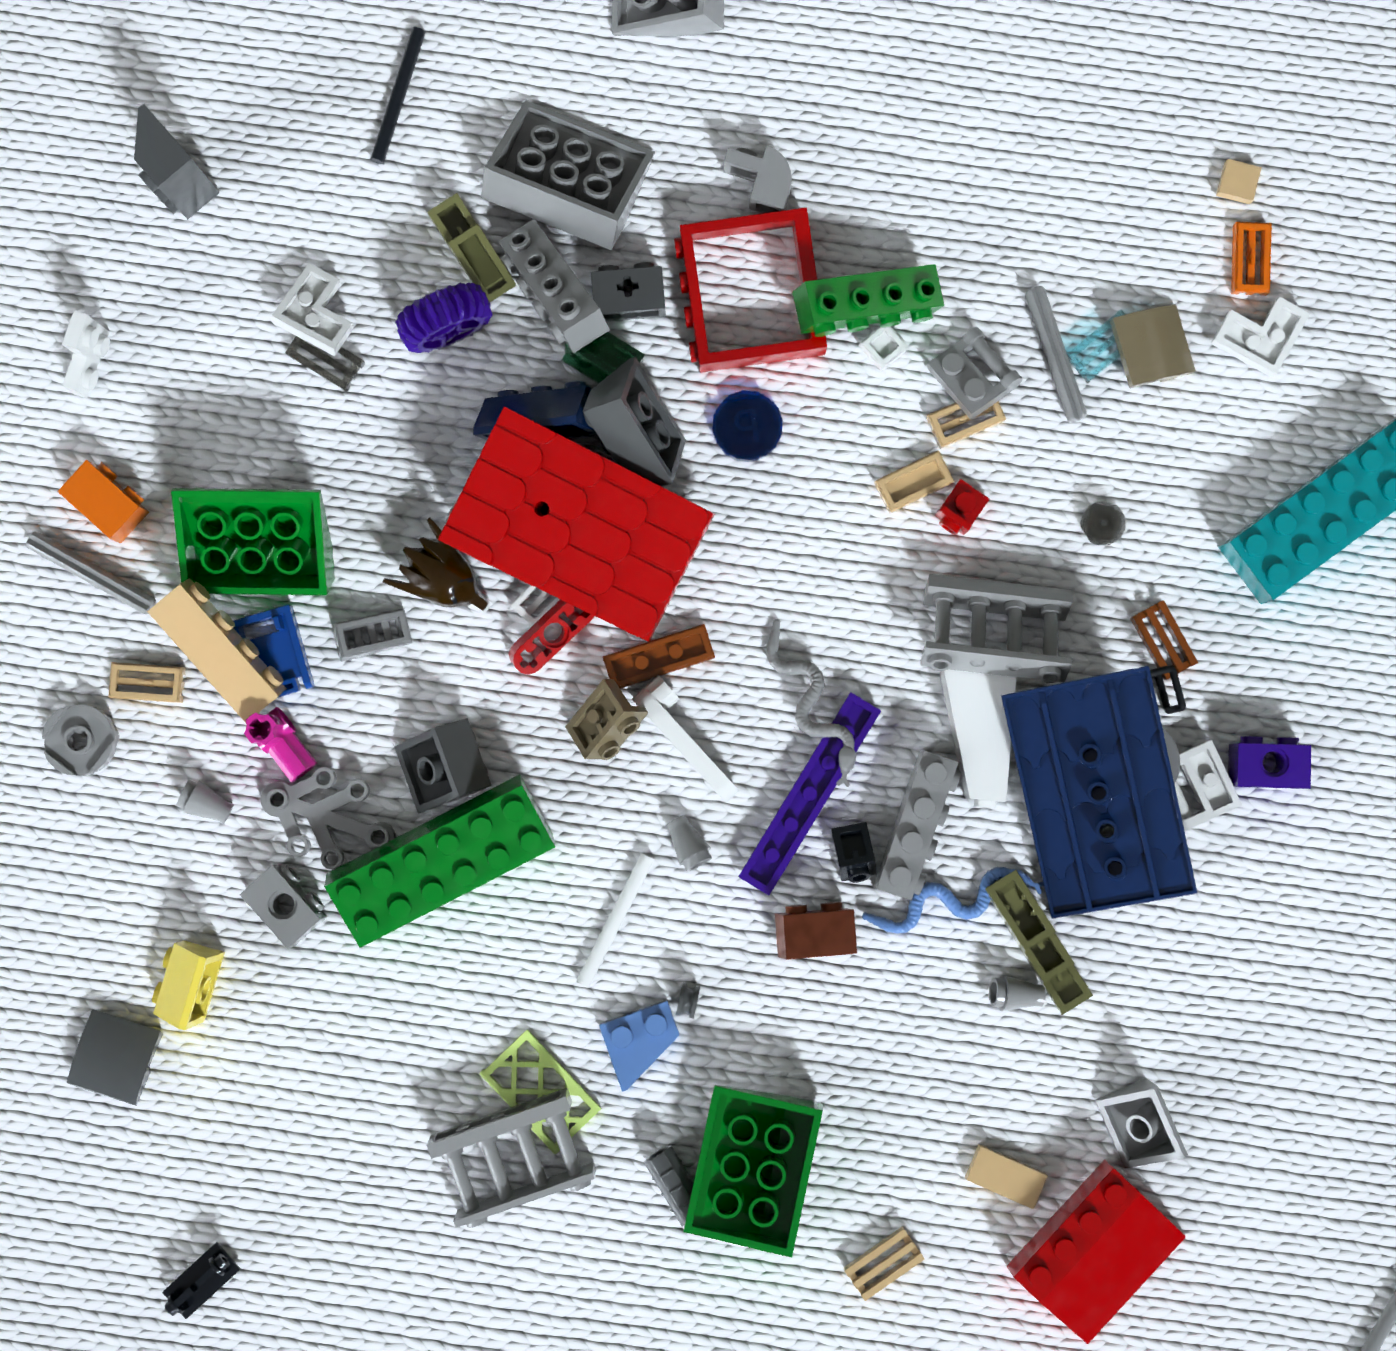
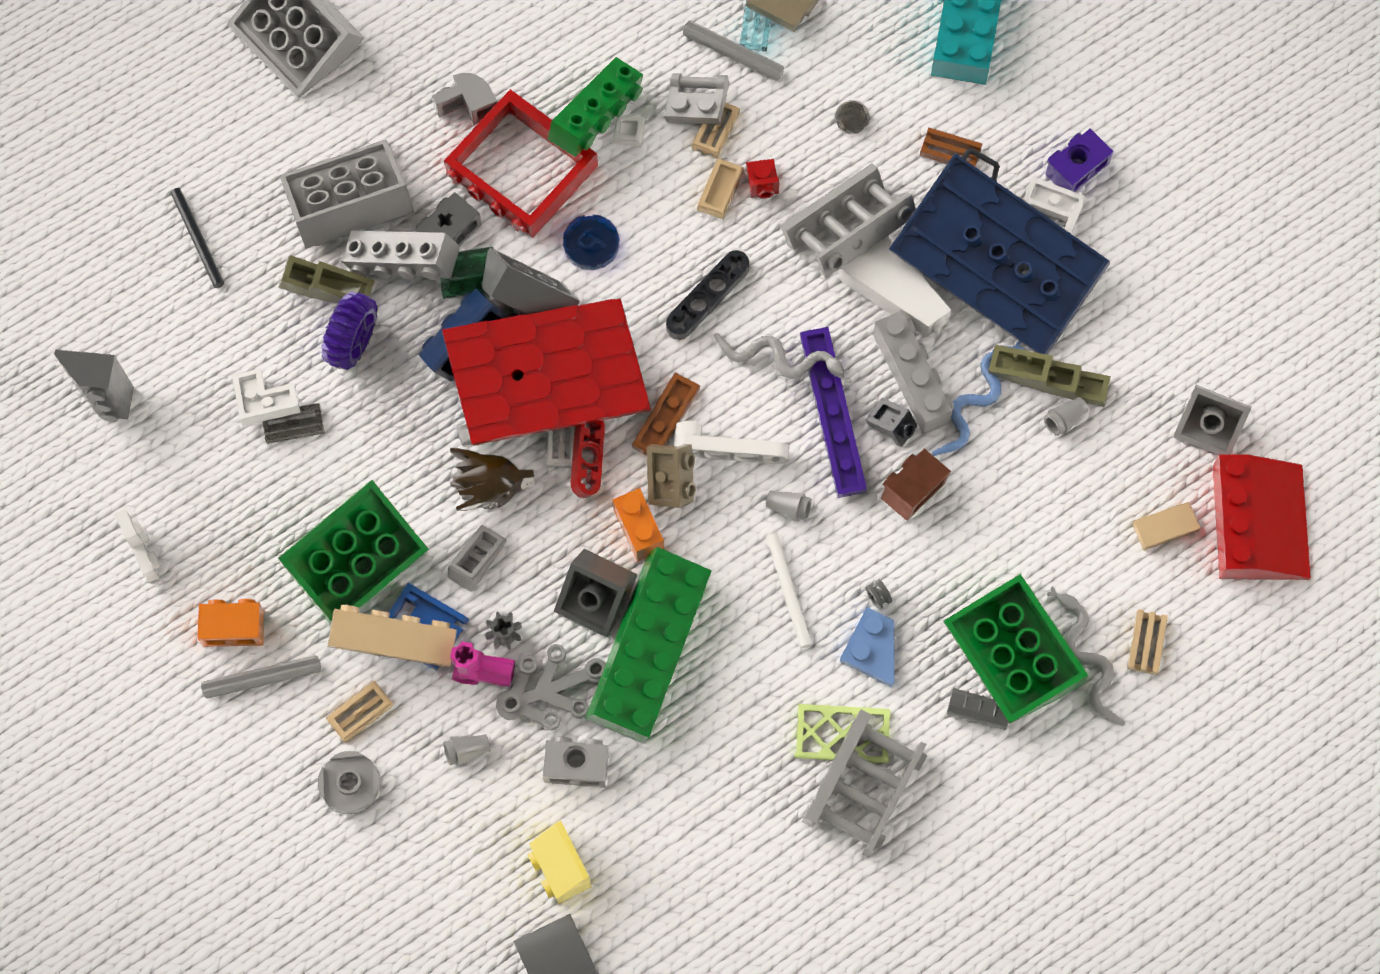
camera: 45 degrees left, 15 degrees down
none -> dark grey gear [485,612,522,650]
none -> orange brick [612,488,664,562]
none -> black beam [666,250,749,340]
none -> light grey animal [1047,586,1125,726]

